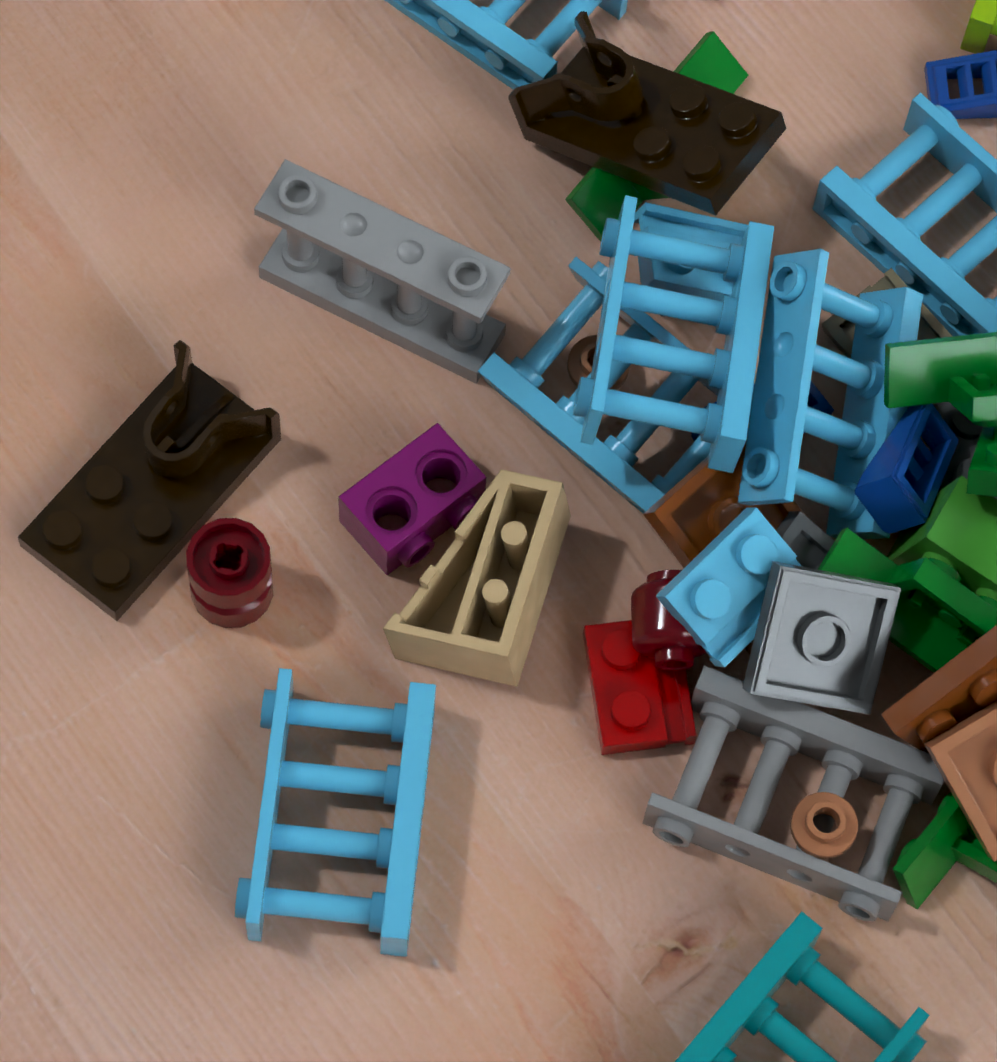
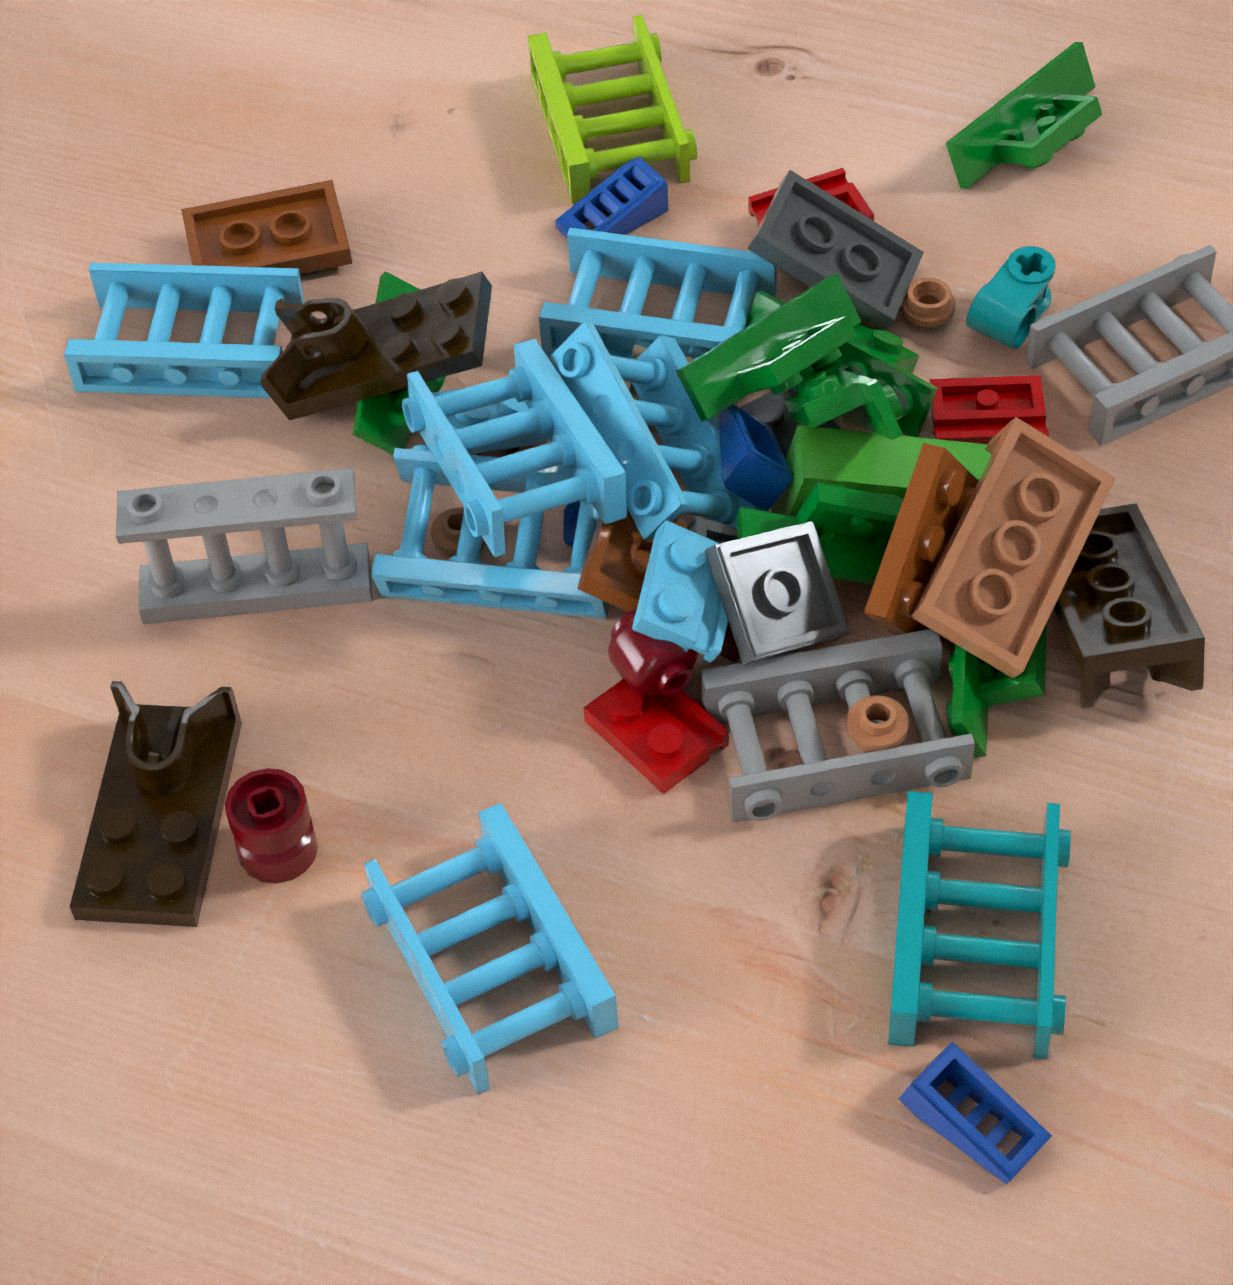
camera: 25 degrees left, 15 degrees down
magenta brick [338,423,487,575] -> none
tan wedge [383,469,571,687] -> none

